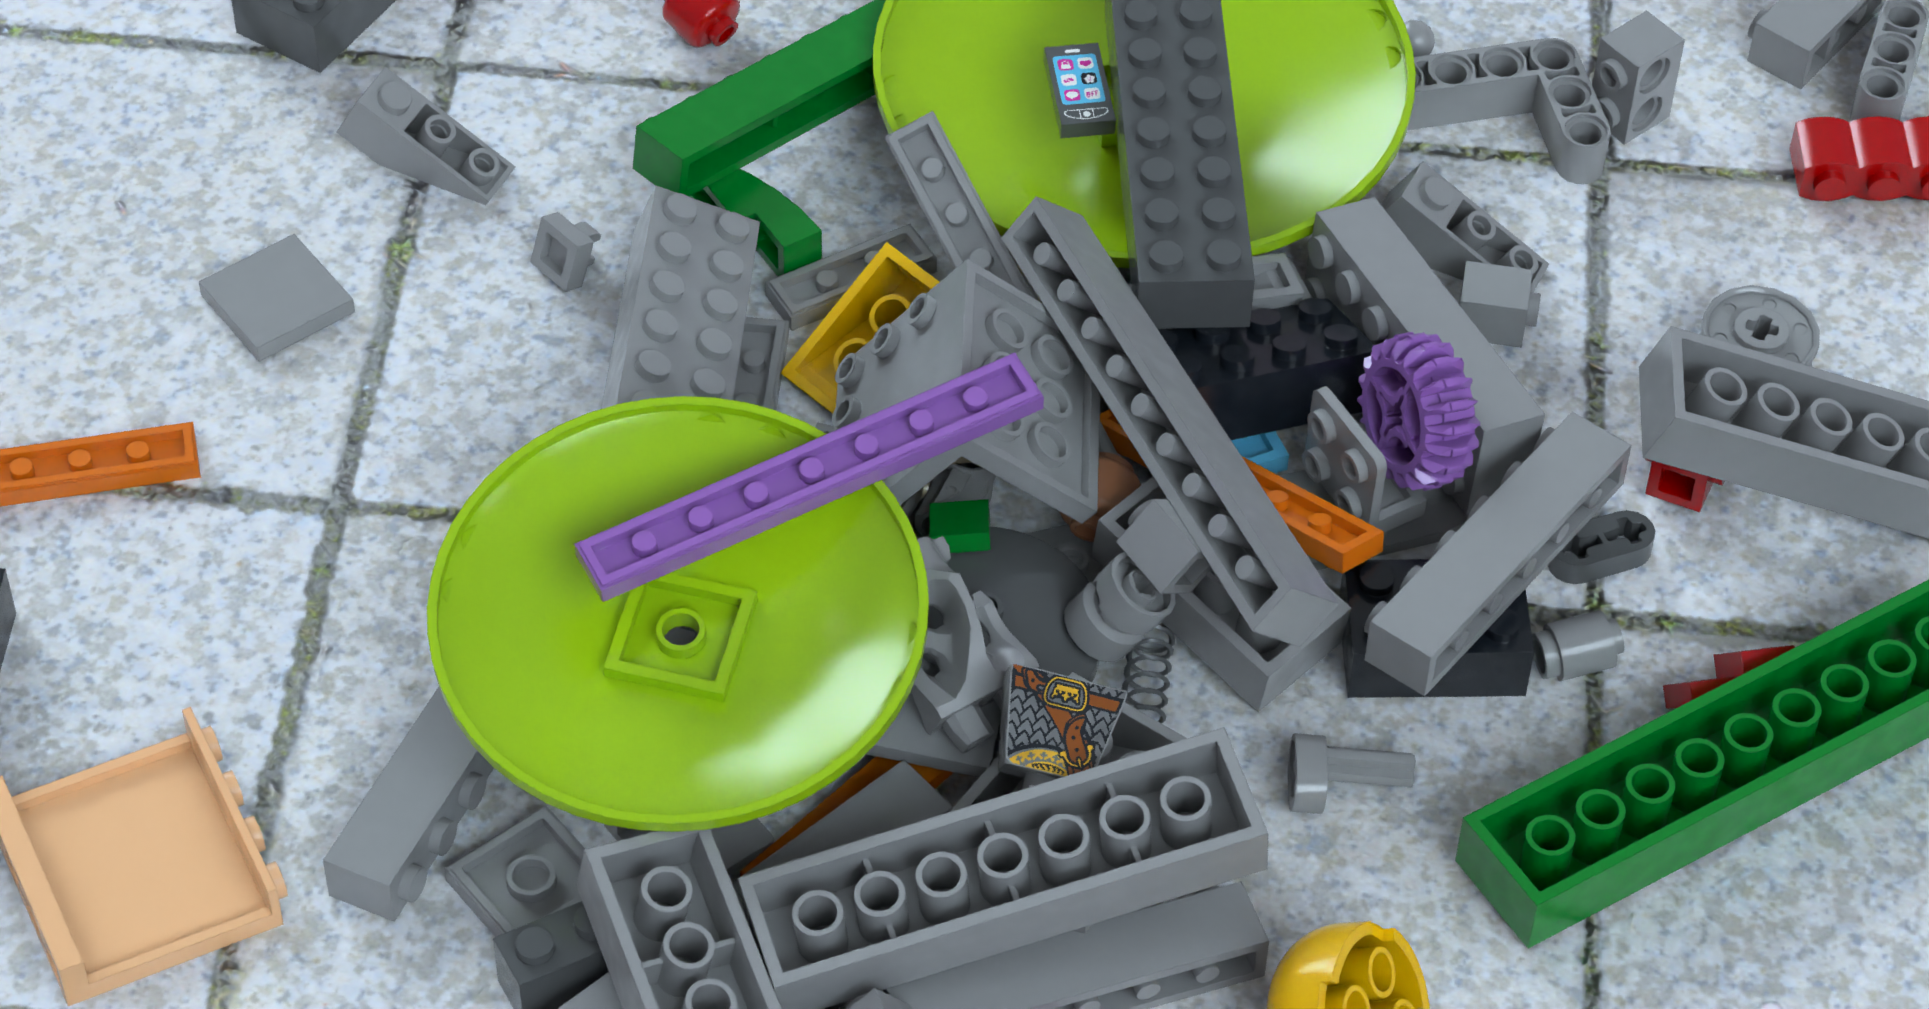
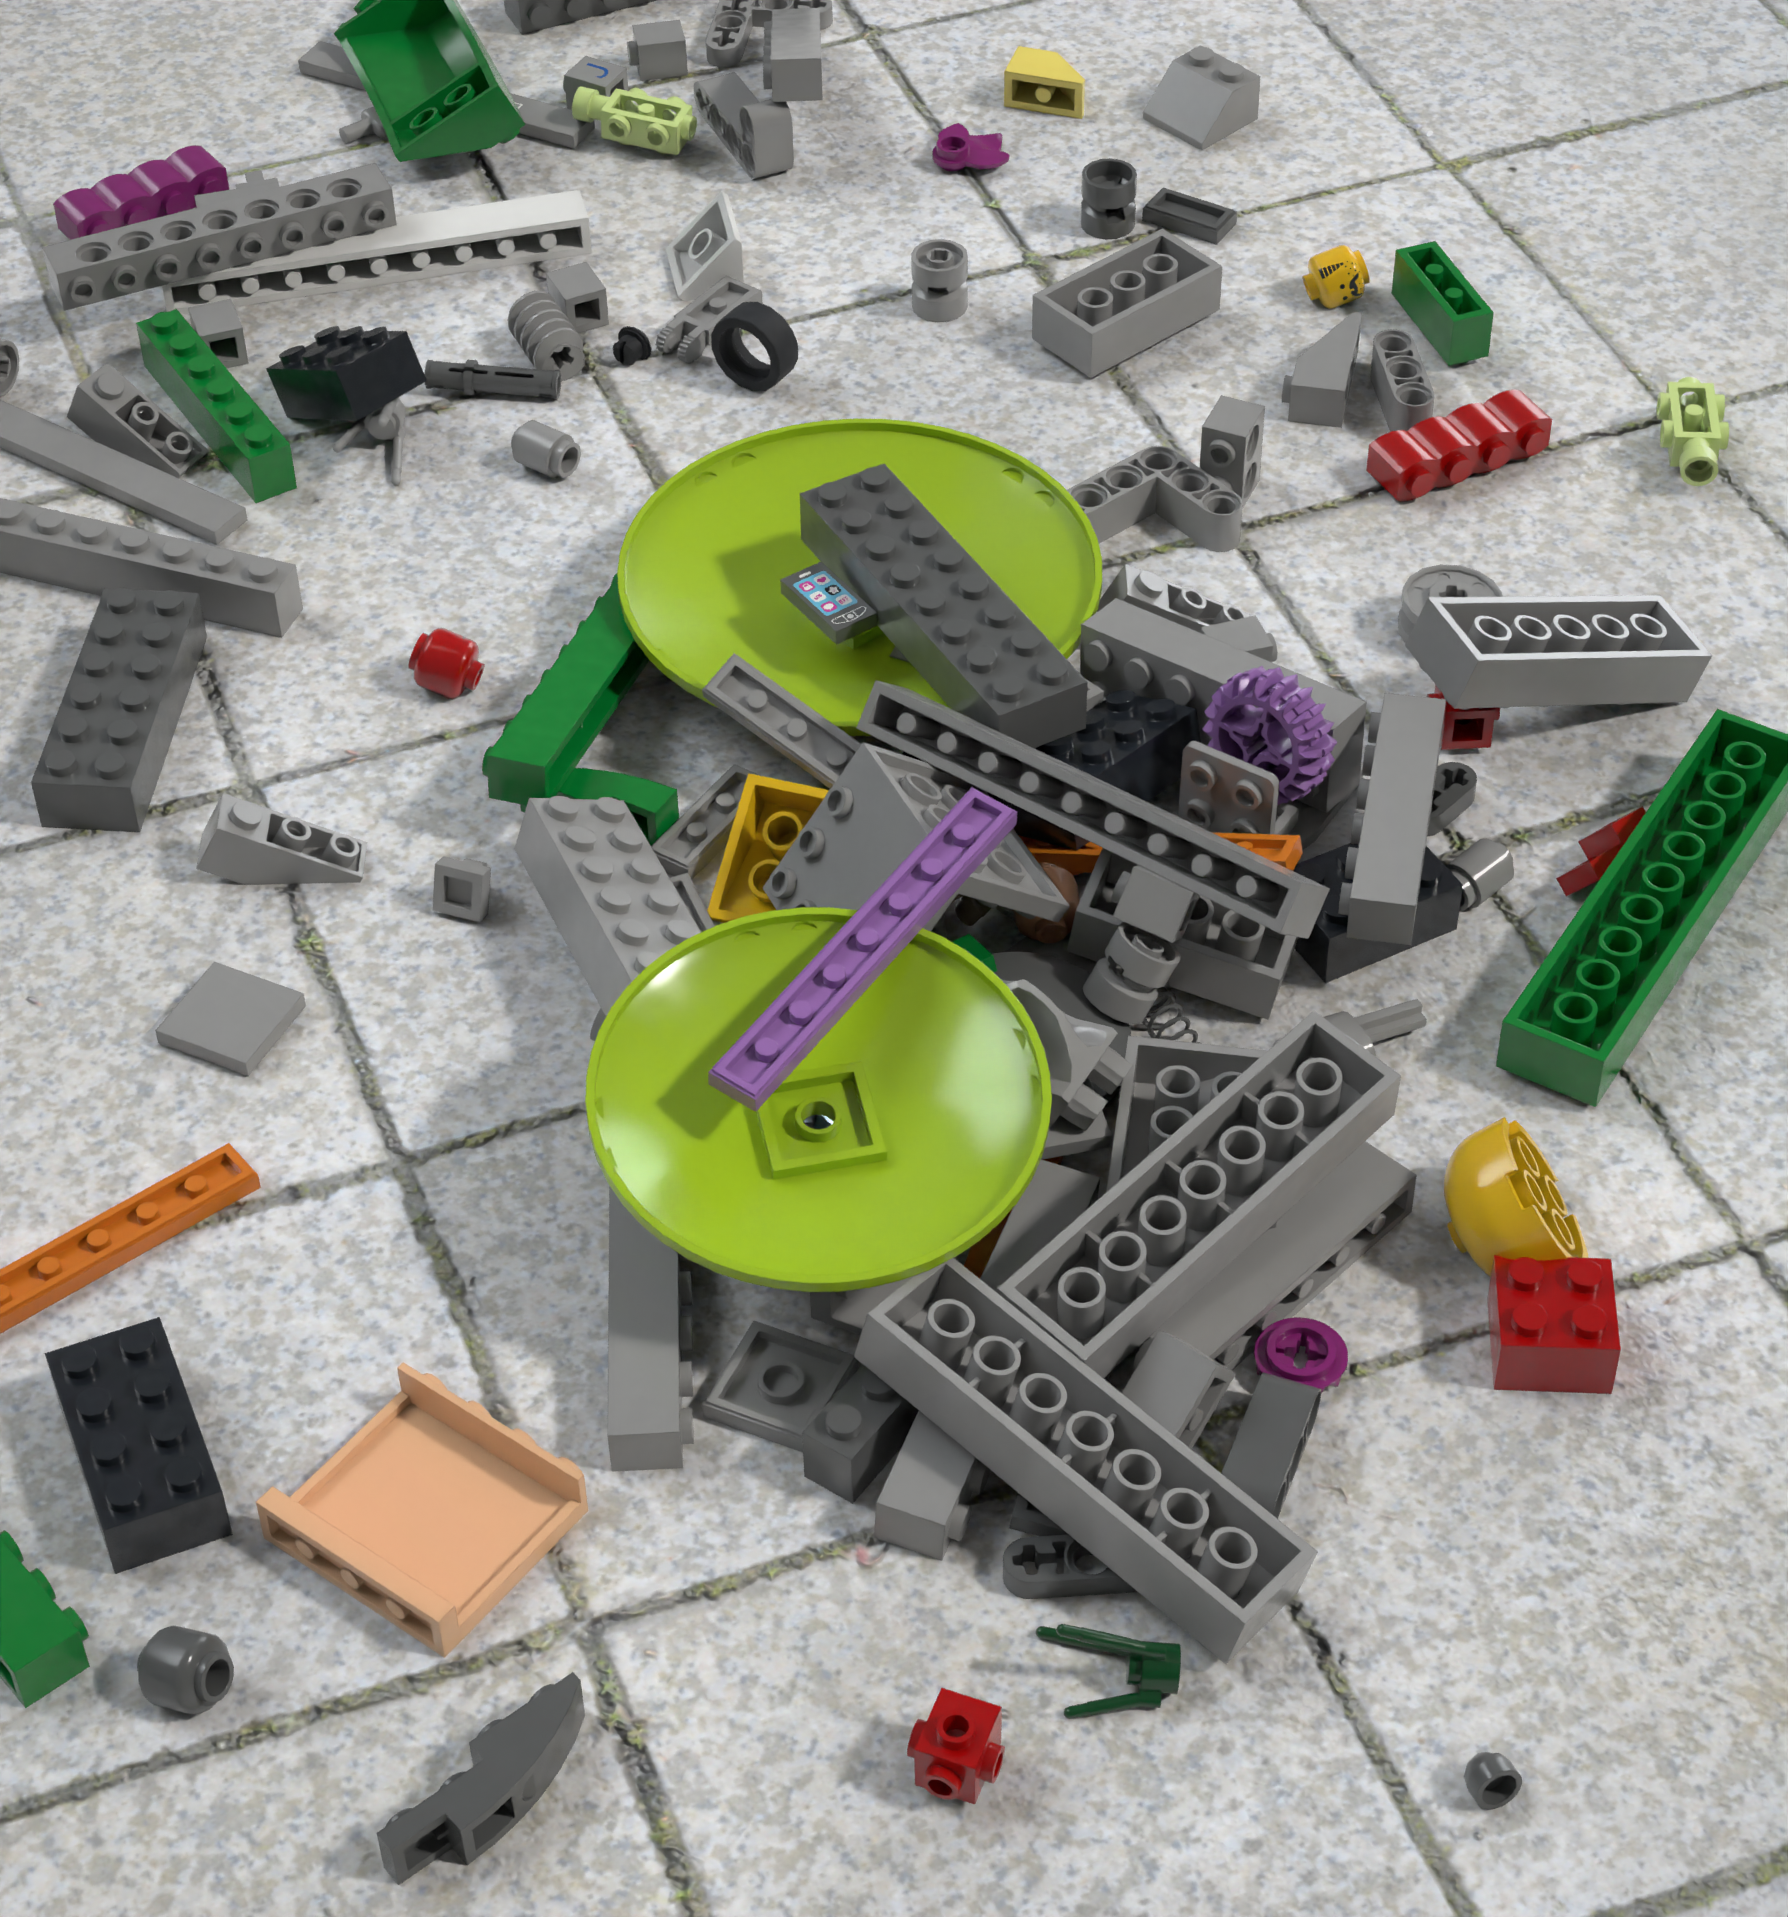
camera: 25 degrees left, 5 degrees down
torso [998,662,1128,789] -> none

